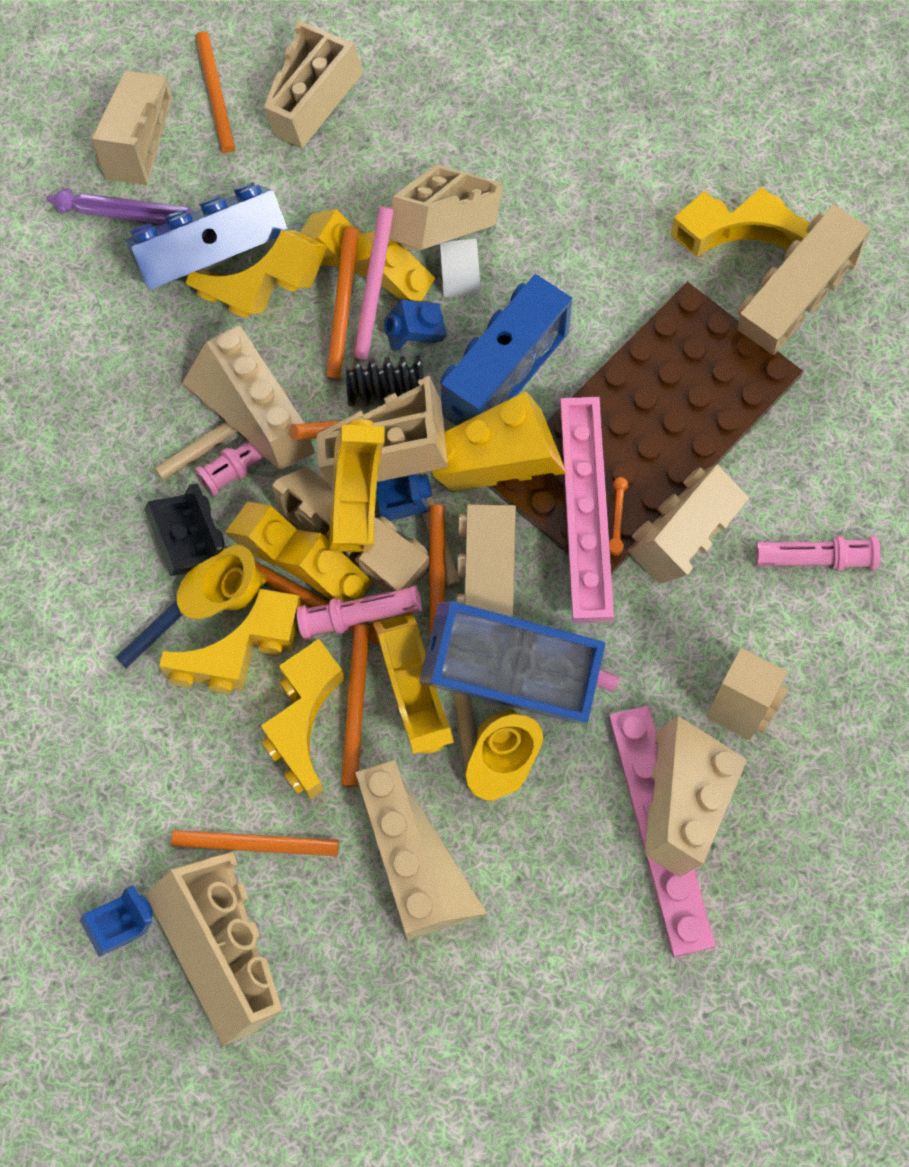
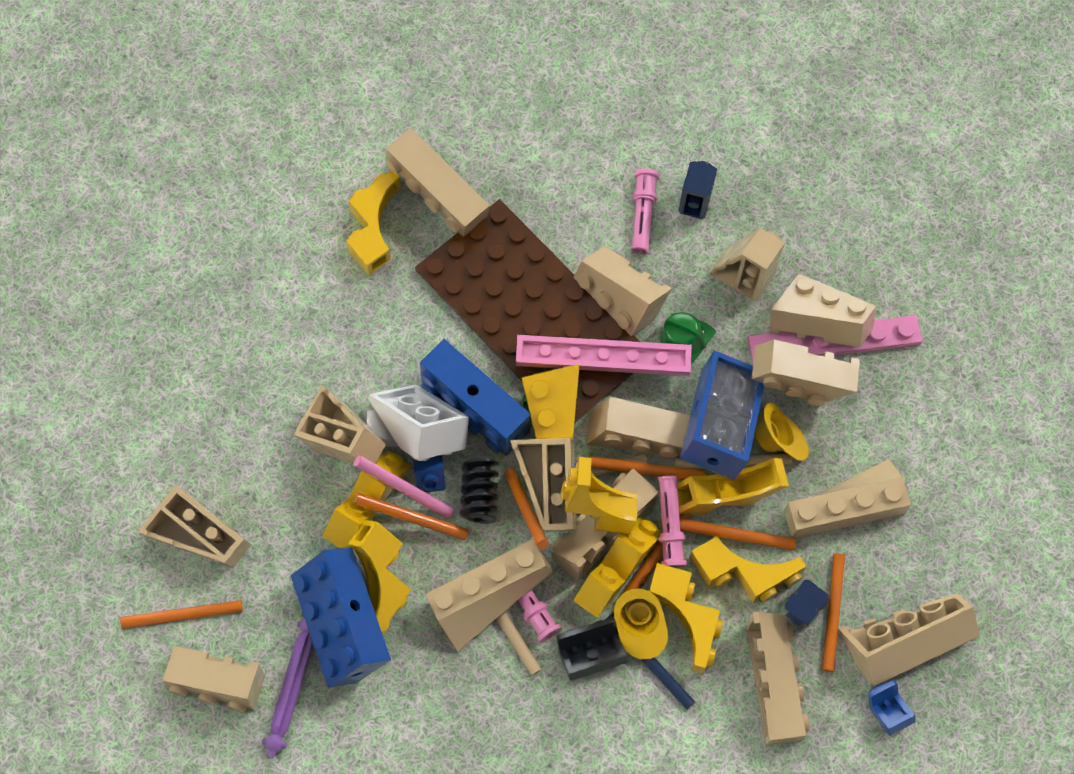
camera: 90 degrees left, 0 degrees up
orange hinge [609,477,628,556] -> none
none -> white slope [368,384,469,461]
none -> green piece [661,312,716,364]
none -> dark blue brick [678,161,718,219]
none -> tan wedge [746,612,809,745]
none -> tan wedge [752,339,860,406]
none -> dark blue brick [785,580,831,627]

